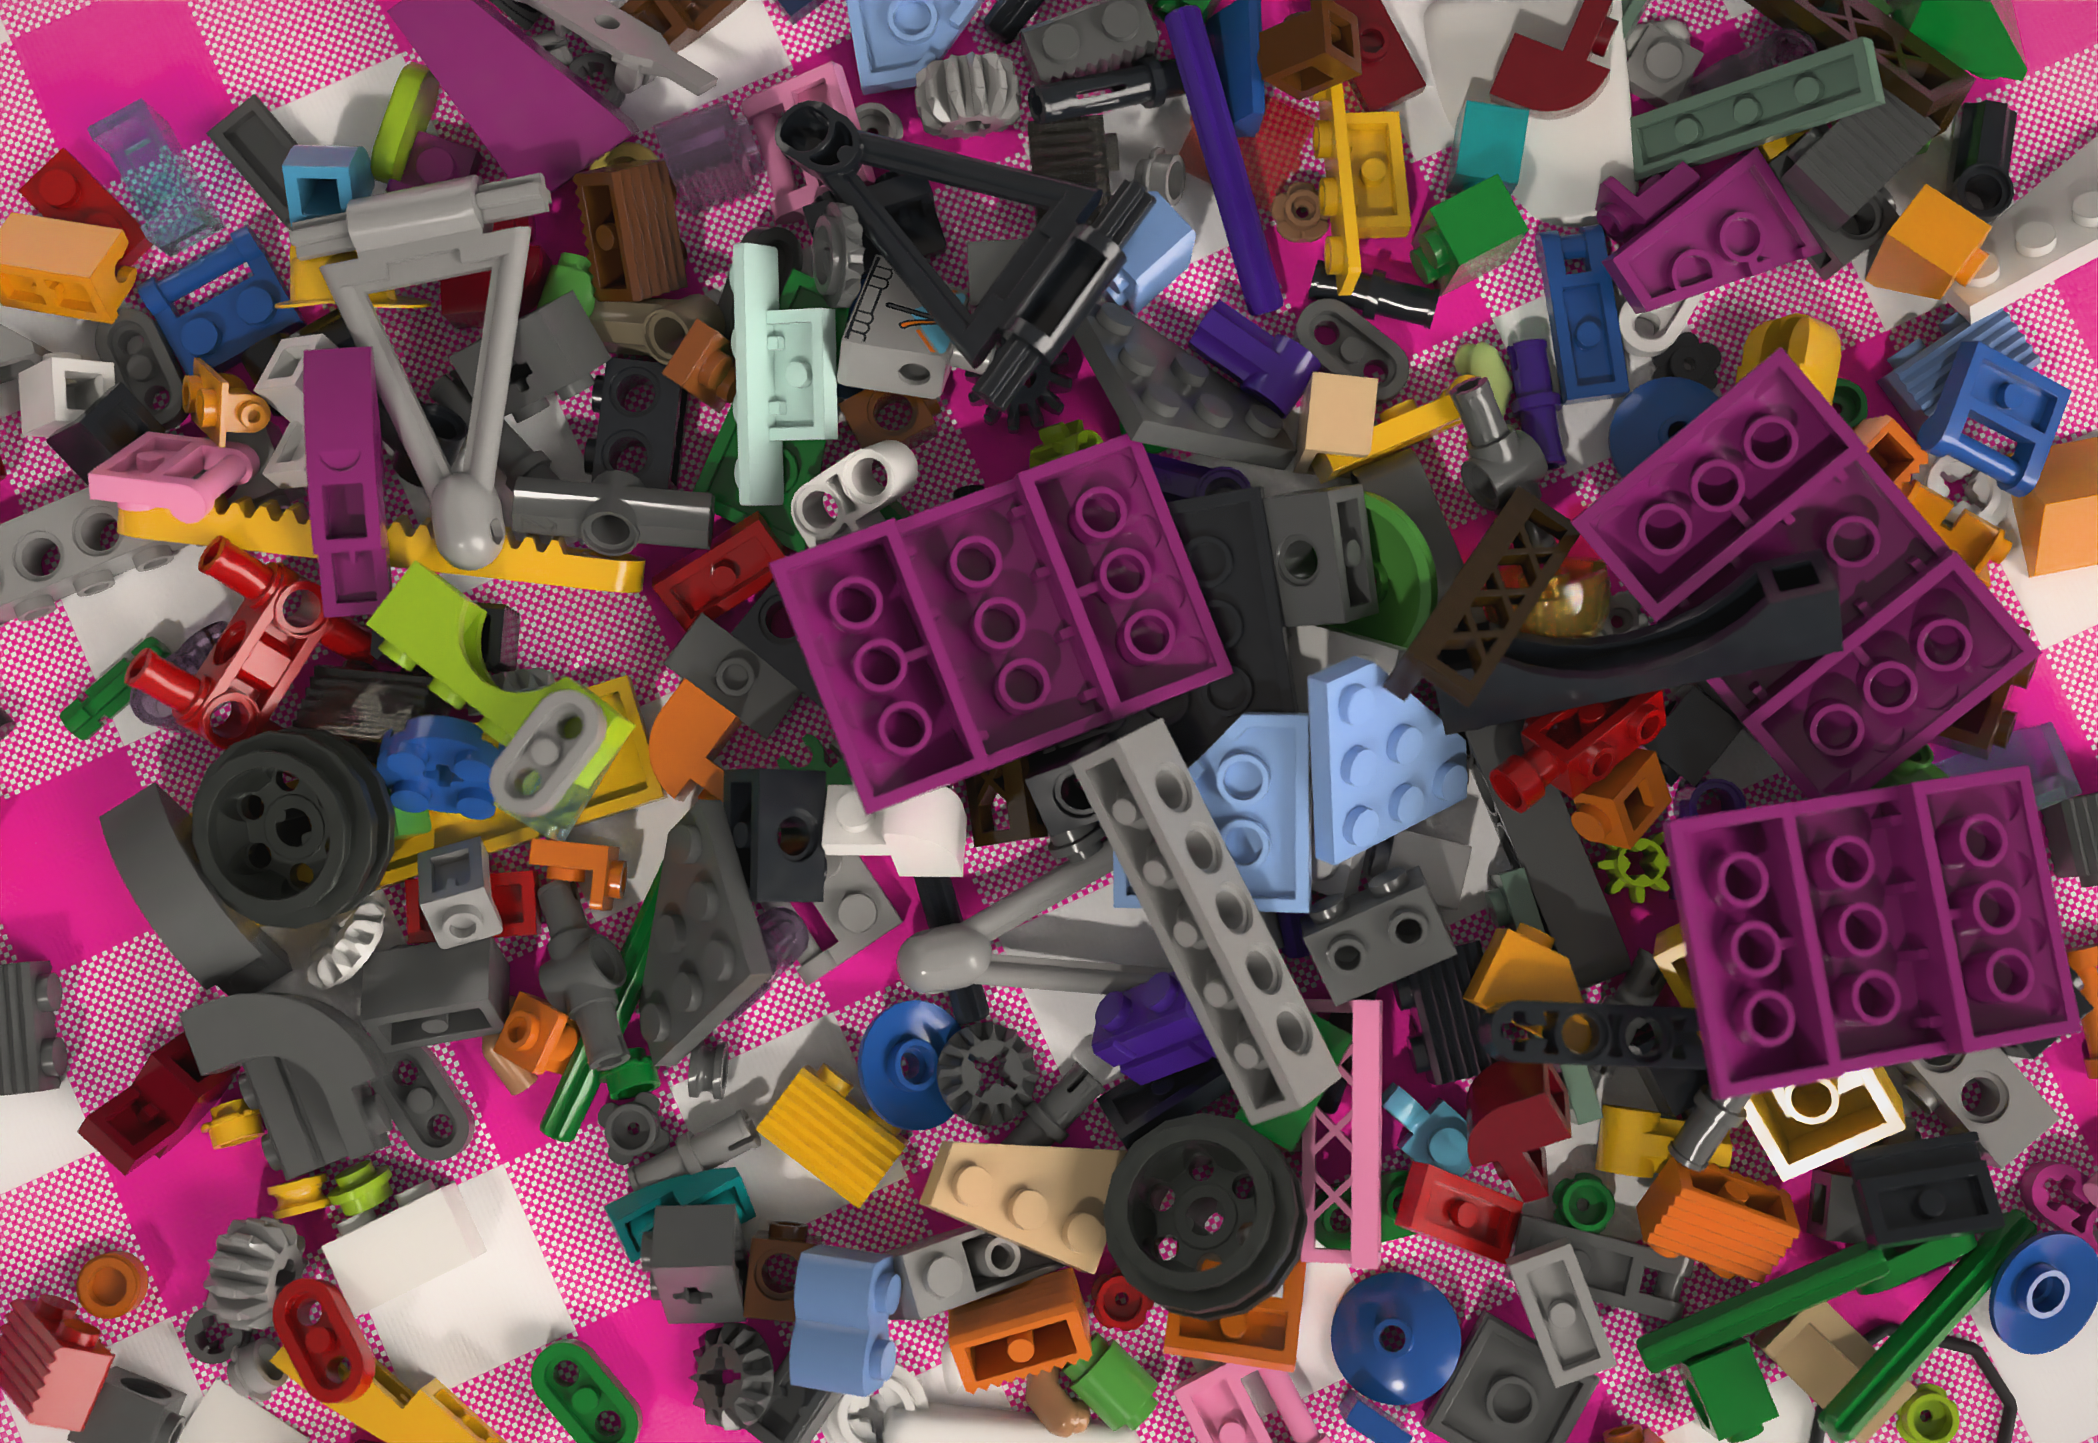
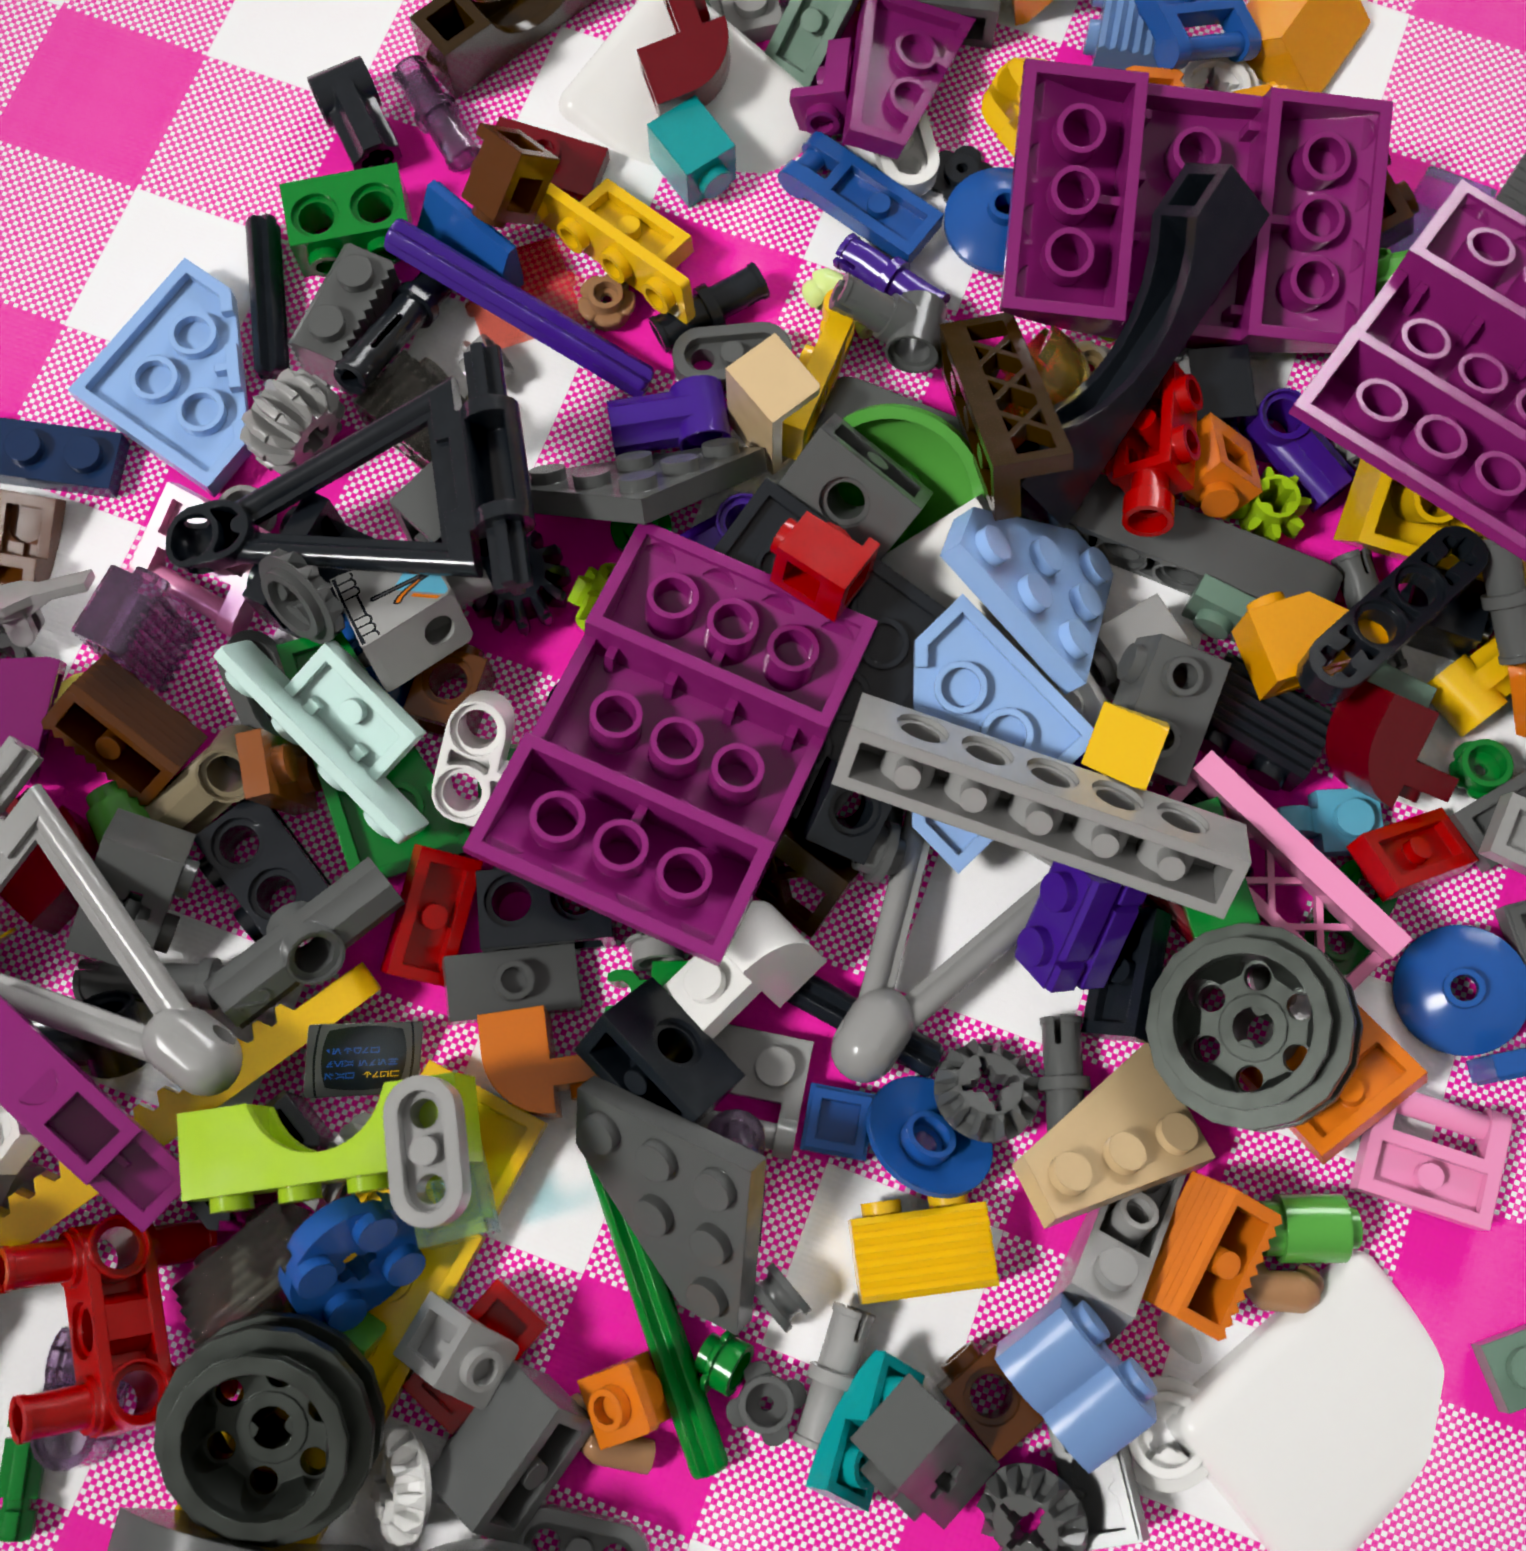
camera: 45 degrees left, 10 degrees down
orange bracket [529,838,627,911] -> none
dark grey pin [536,880,631,1071] -> none
red plate [1091,1267,1154,1331] -> none
medium blue brick [1102,191,1197,315] -> none
green brick [1410,173,1529,297] -> none
none -> sticker [303,1021,423,1098]
none -> red brick [770,511,880,623]
none -> blue tile [799,1083,876,1162]
none -> yellow slope [1081,700,1170,791]

